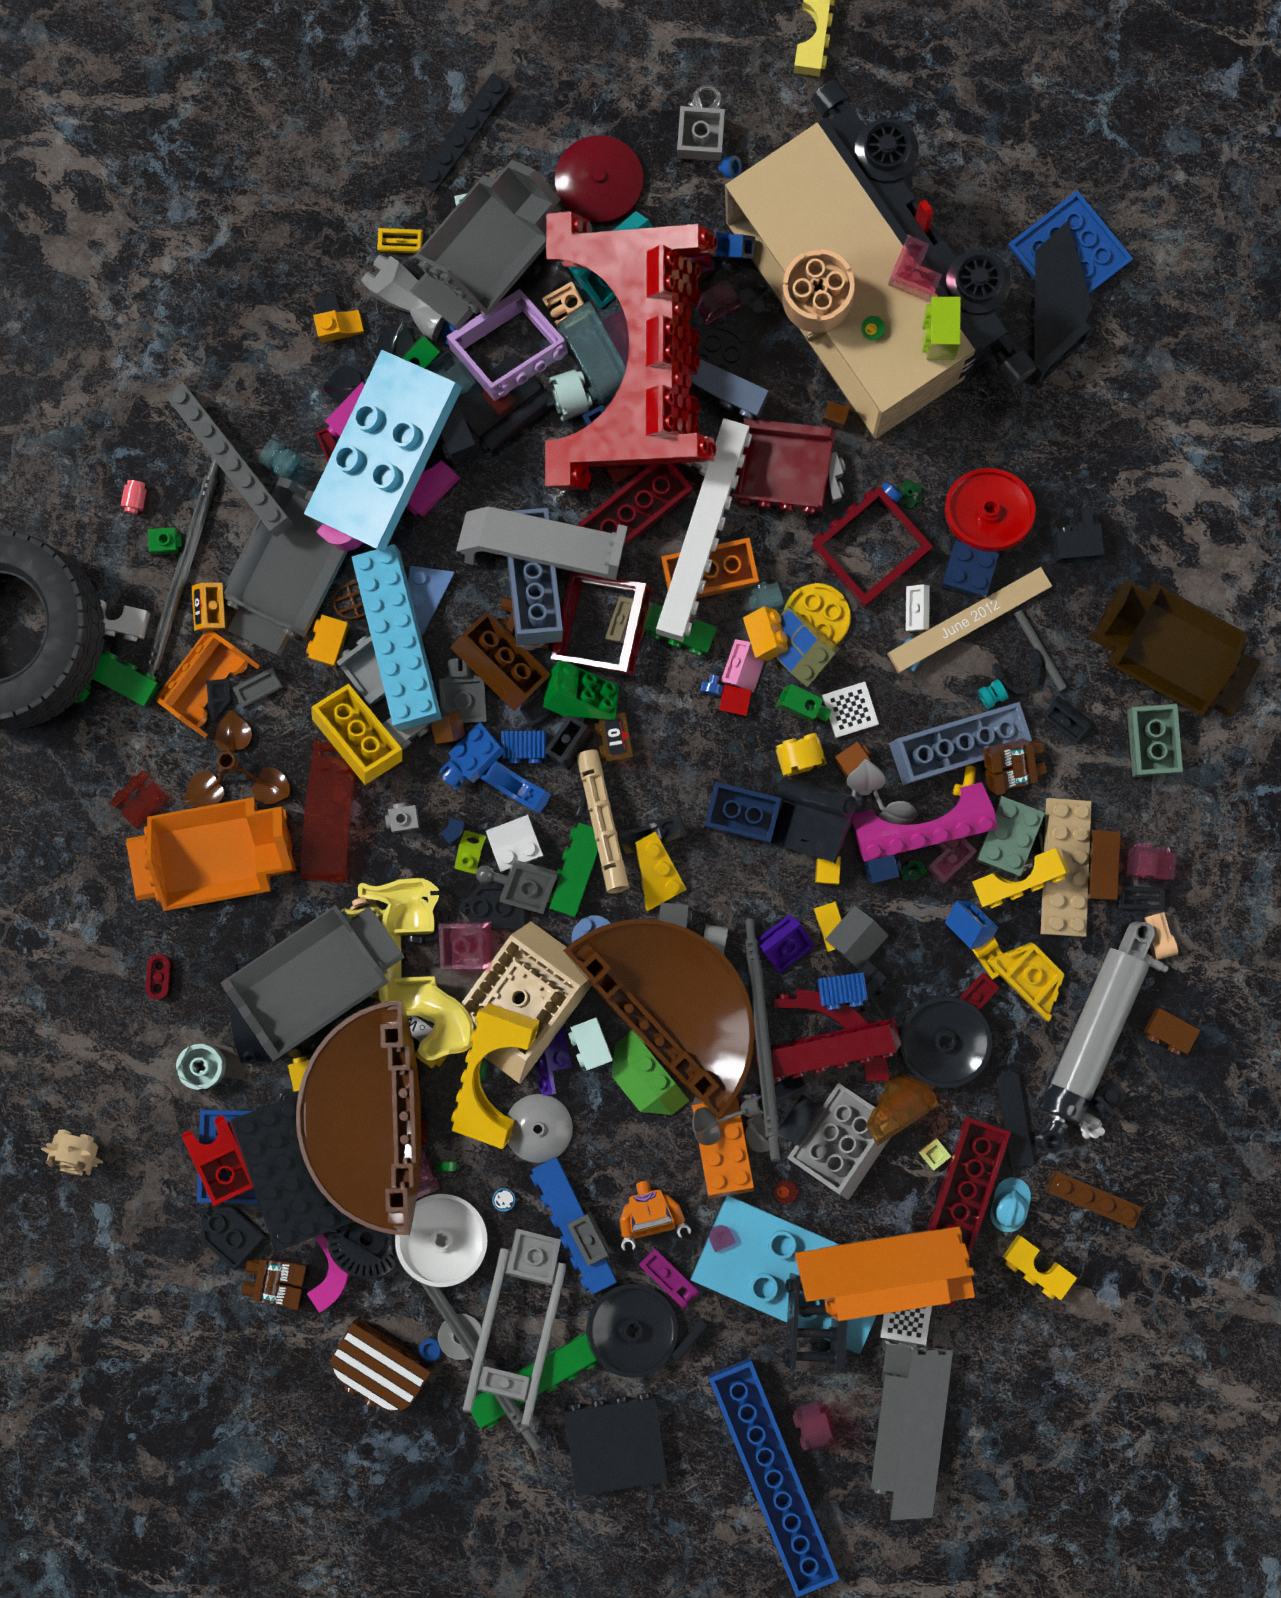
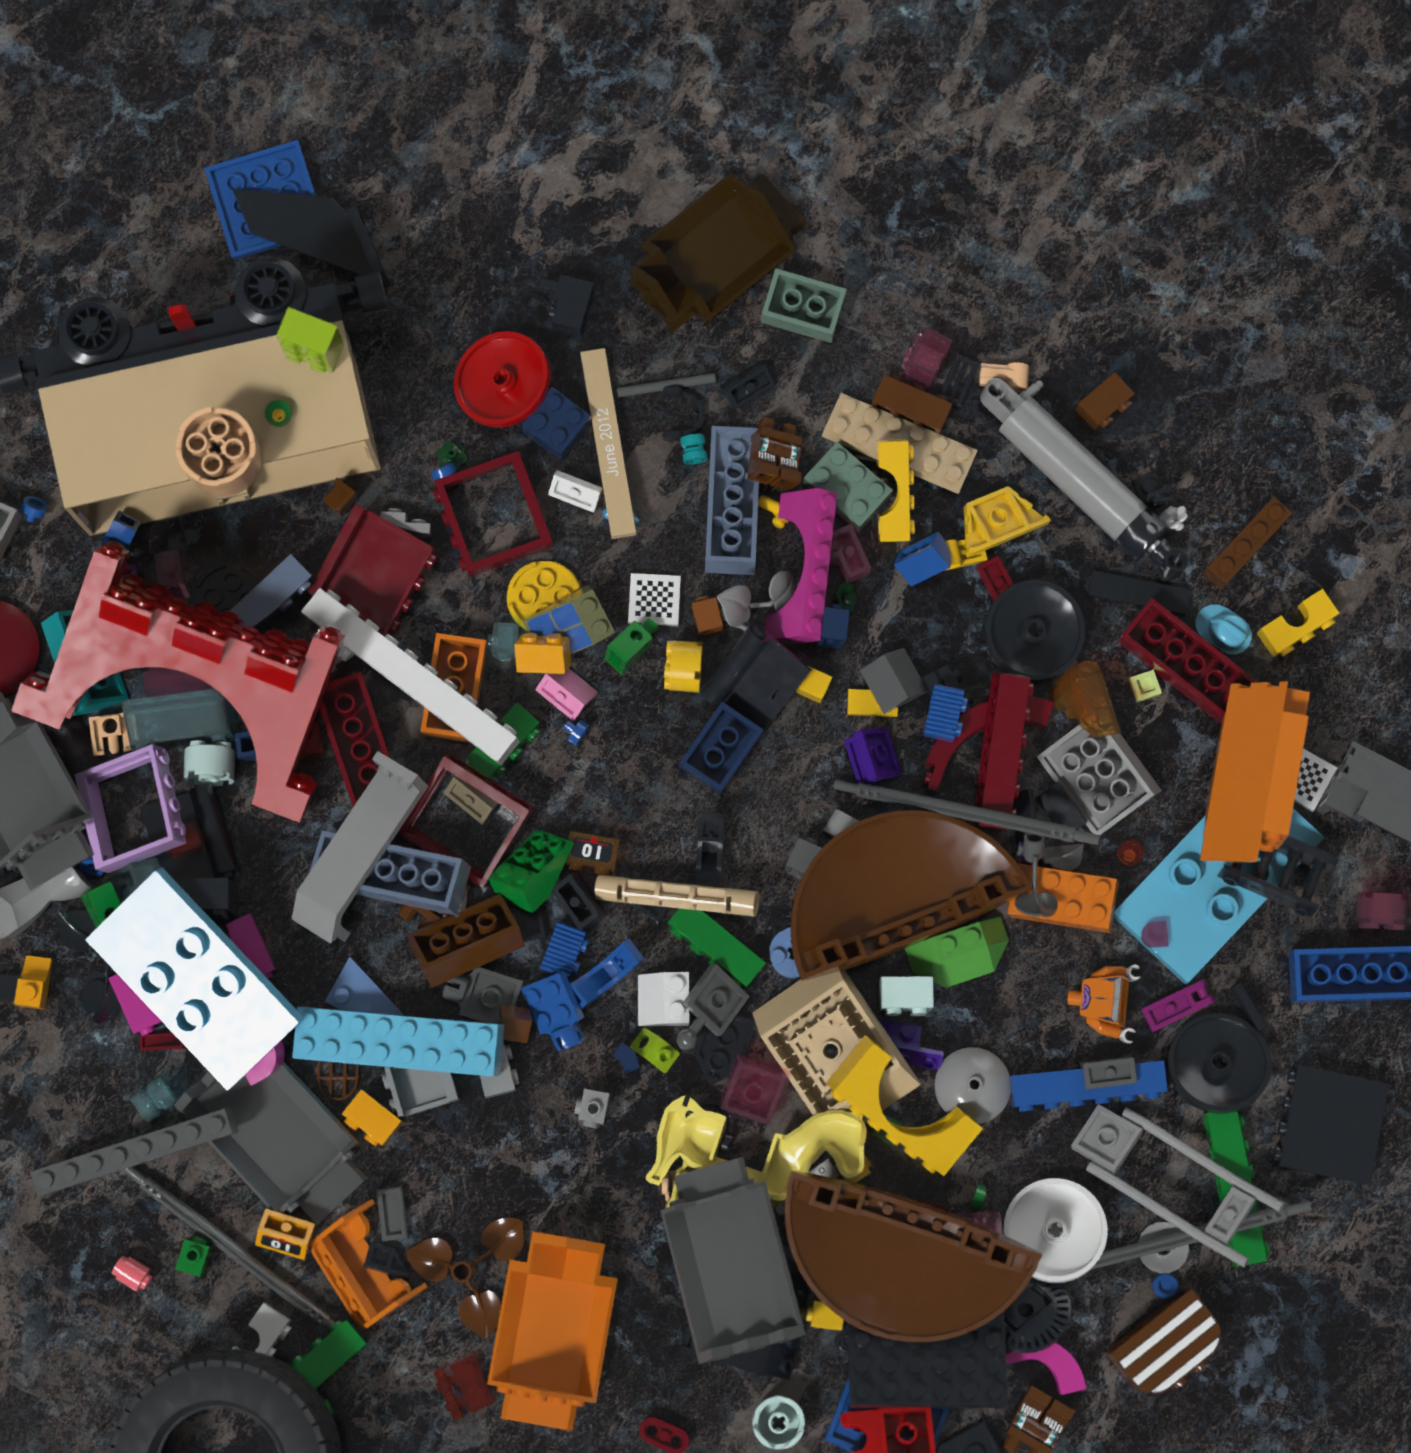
camera: 75 degrees left, 5 degrees down
clear red windscreen [301,739,357,883] -> none
yellow brick [312,684,402,785] -> none
tile [492,1188,516,1211] -> none
yellow wing [635,832,687,911] -> none
red piece [719,684,752,716] -> none
clear pink brick [888,235,942,302] -> none

